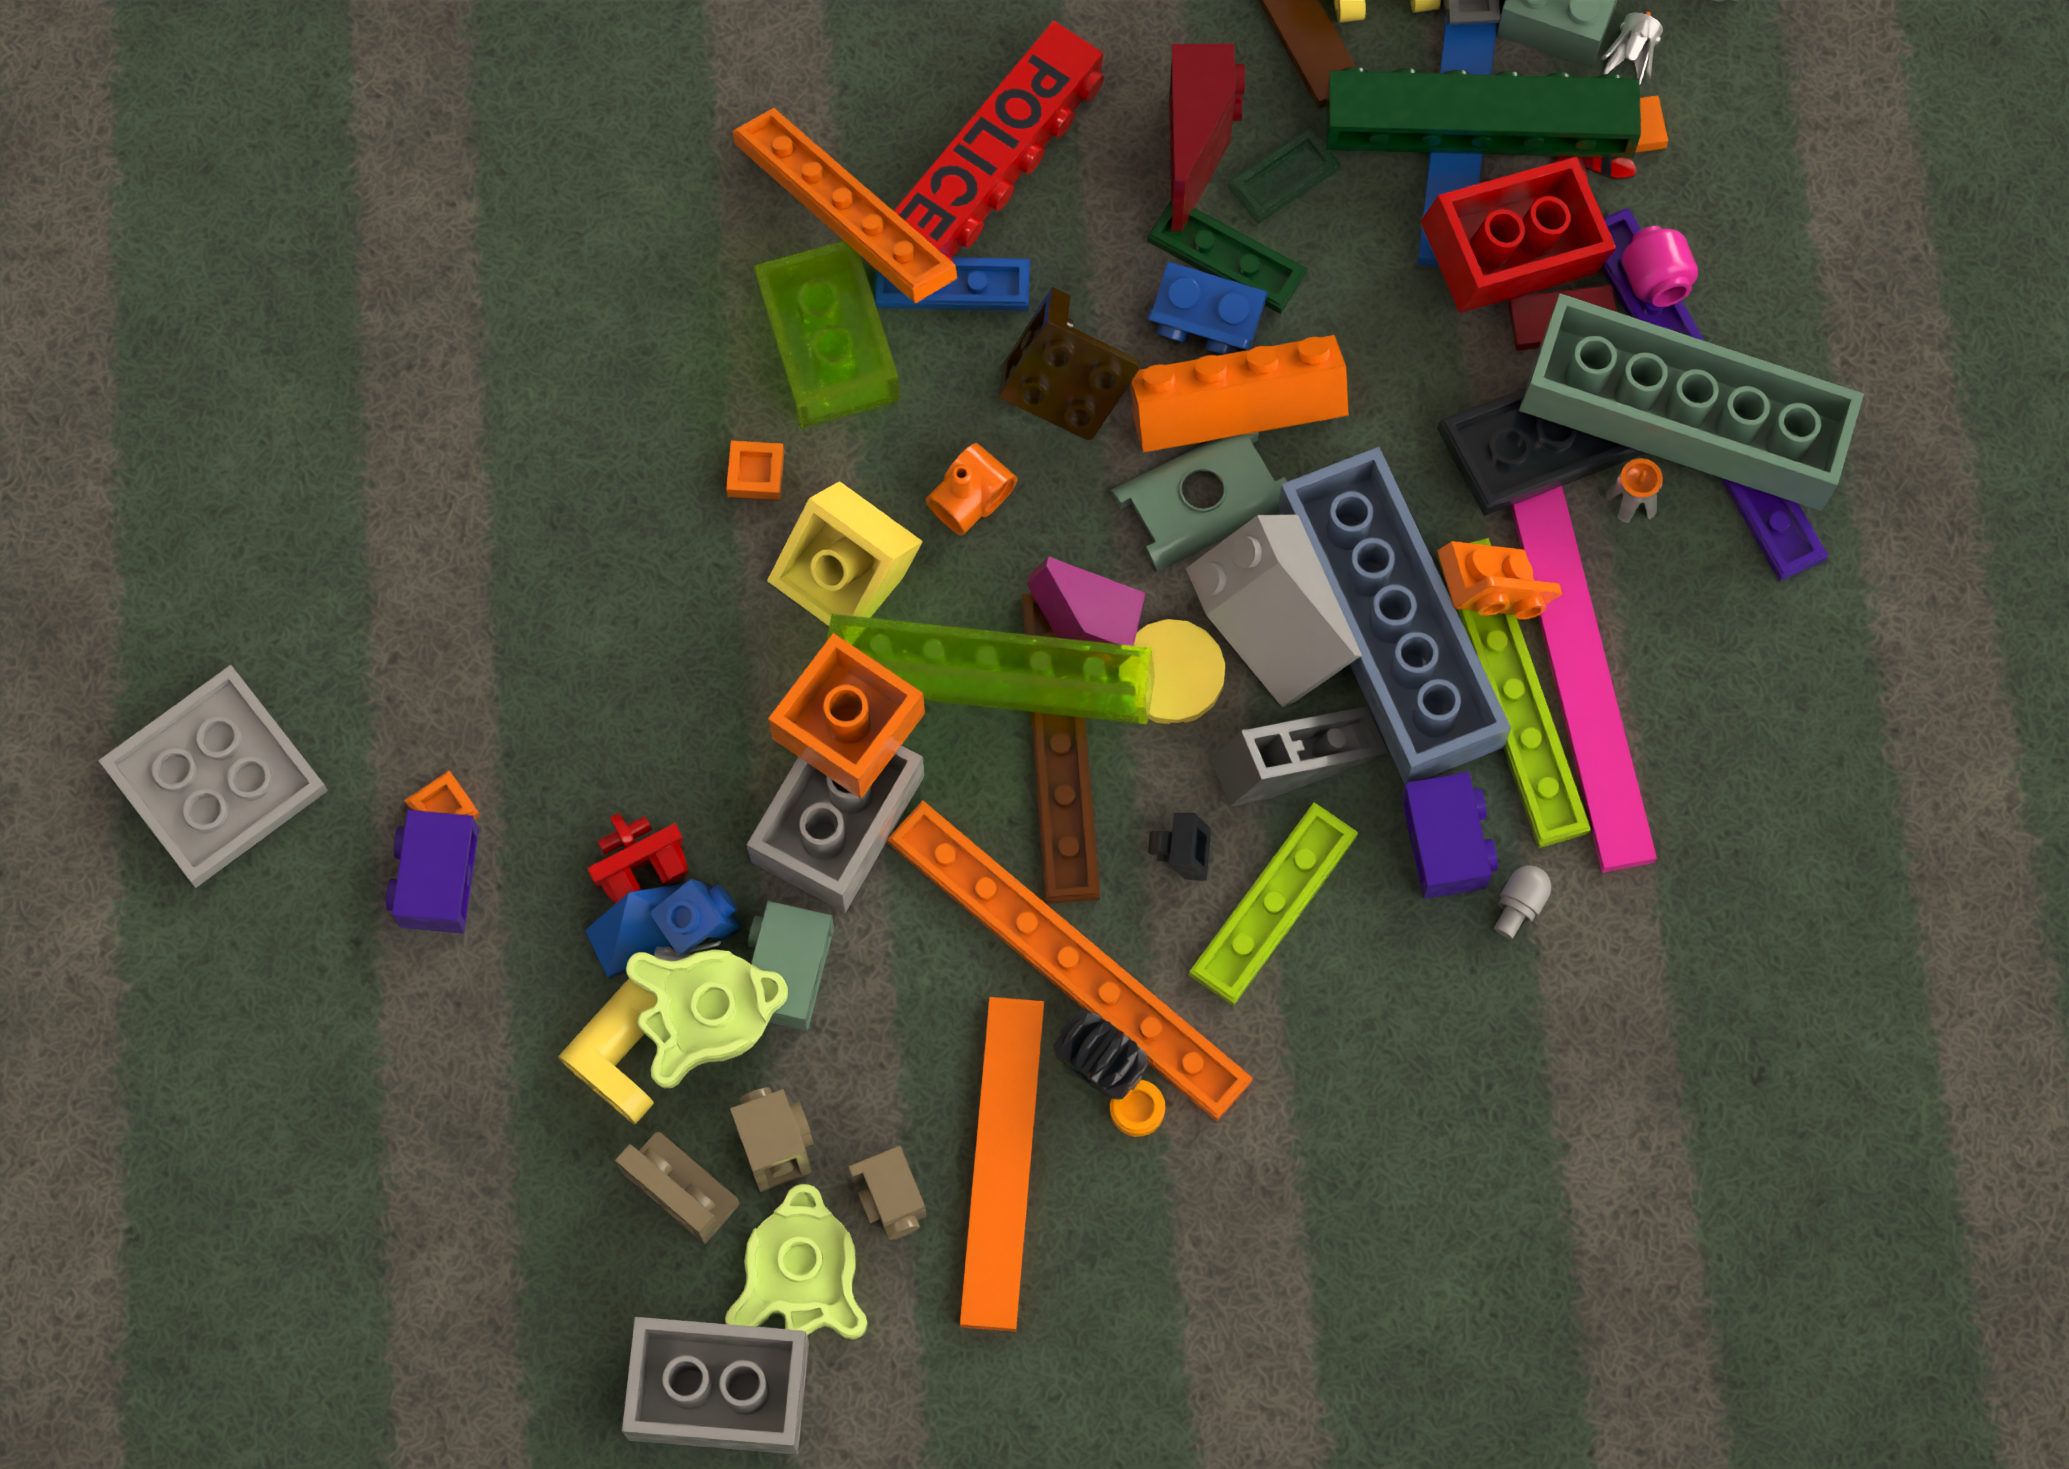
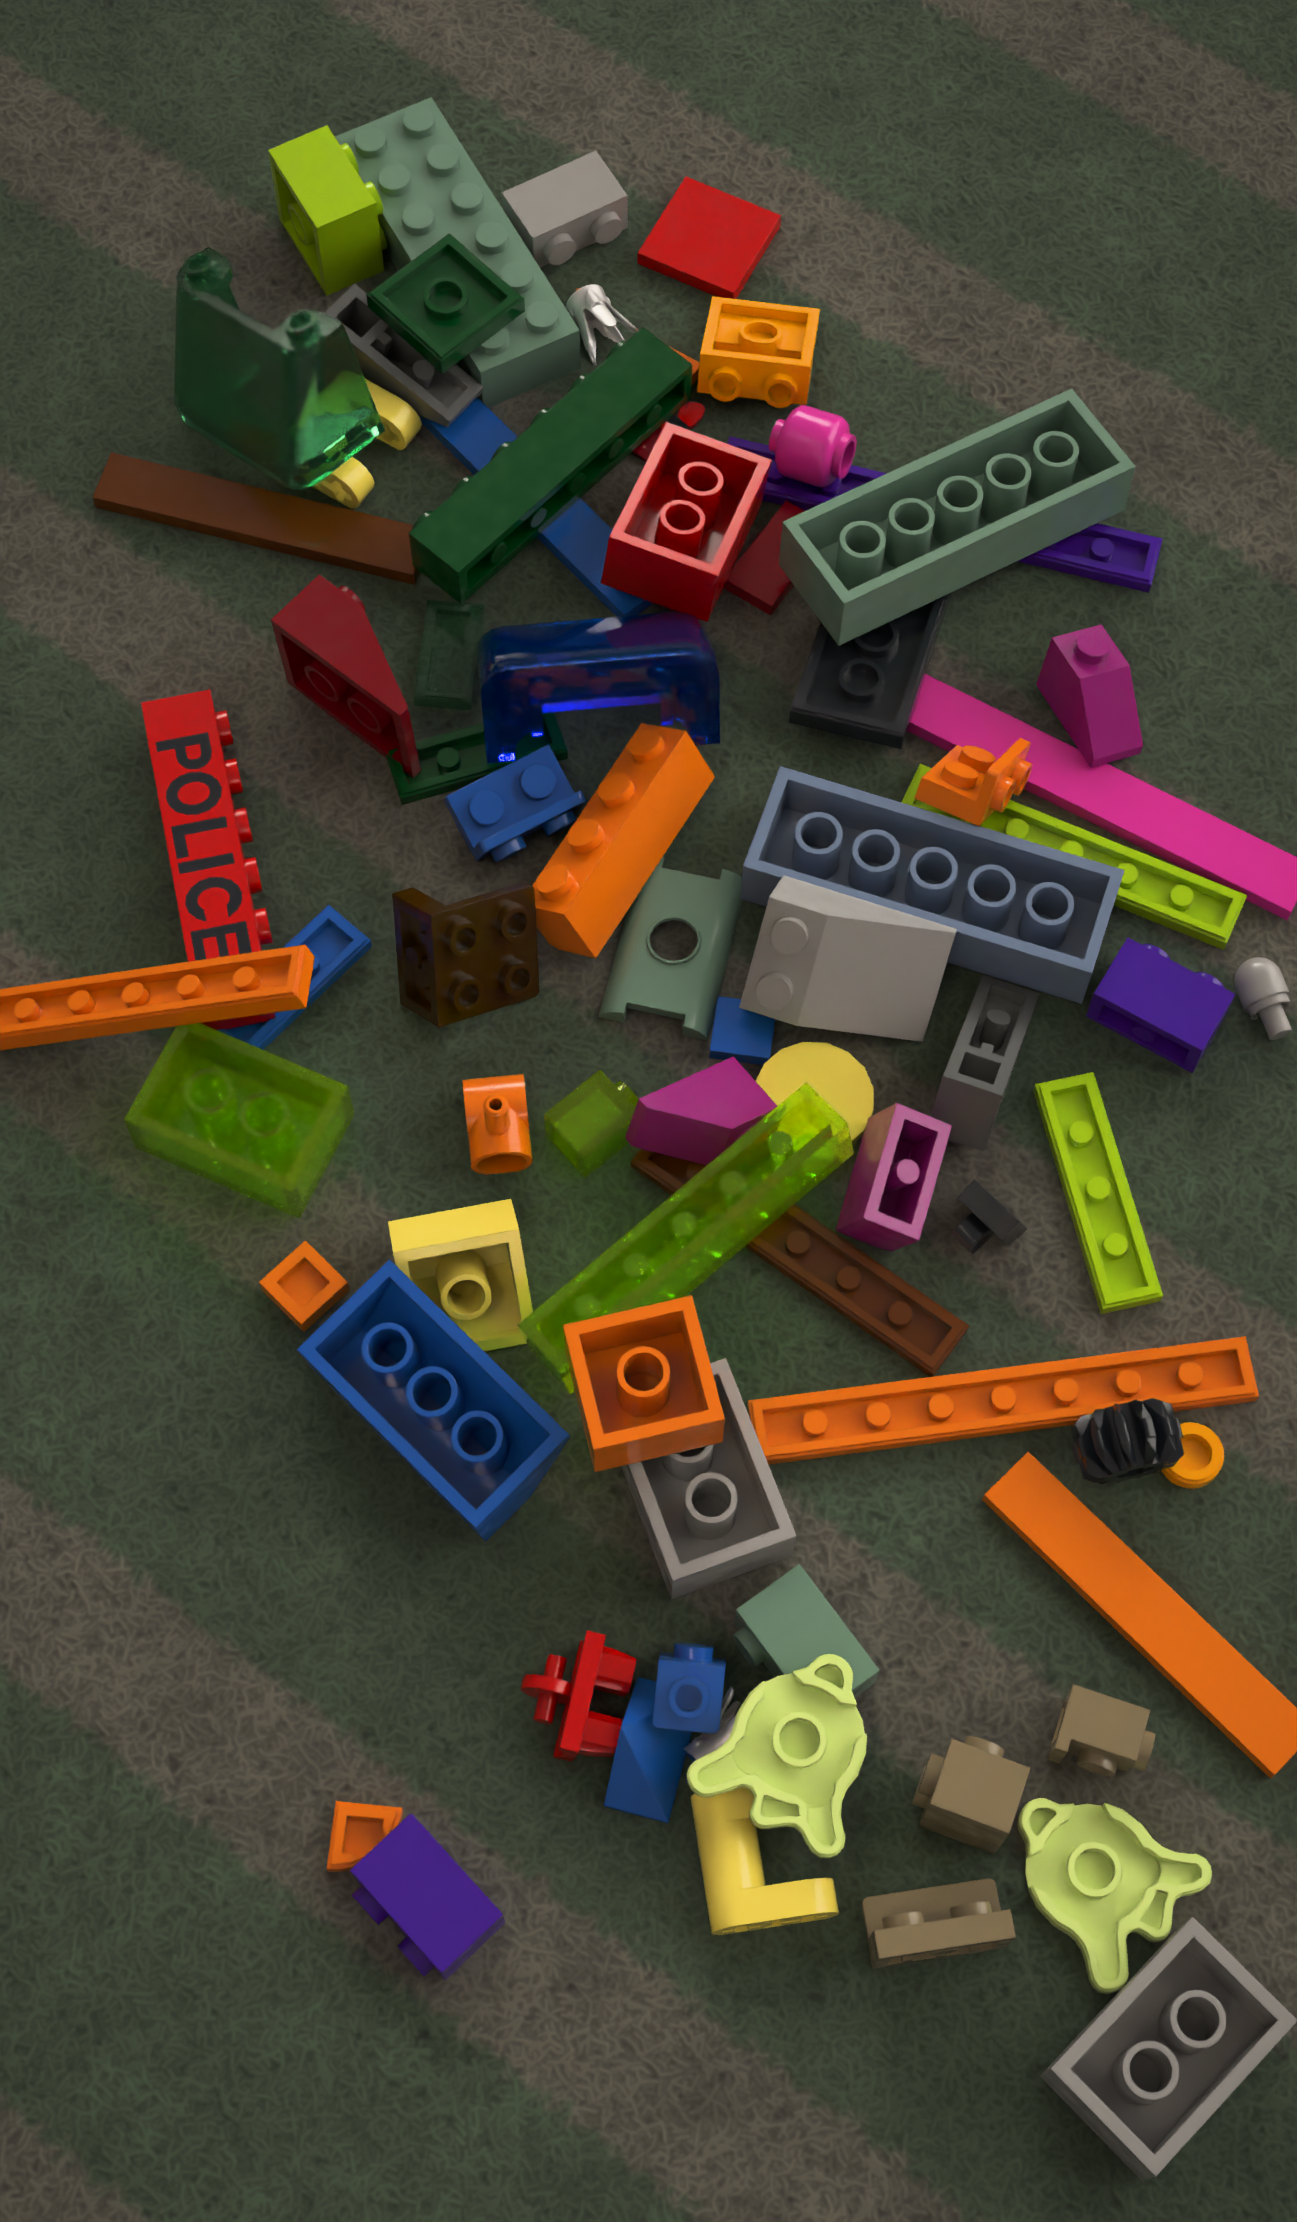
camera: 50 degrees left, 5 degrees down
light grey plate [98,665,328,888] -> none
piece [1606,458,1663,523] -> none
none -> blue slope [297,1259,570,1542]
none -> clear blue windscreen [477,612,720,763]
none -> clear neon green brick [544,1070,638,1178]
none -> red tile [637,176,781,299]
none -> light orange plate [697,296,820,408]
none -> blue tile [709,996,775,1065]
none -> magenta brick [835,1103,952,1252]
none -> magenta slope [1036,624,1143,768]

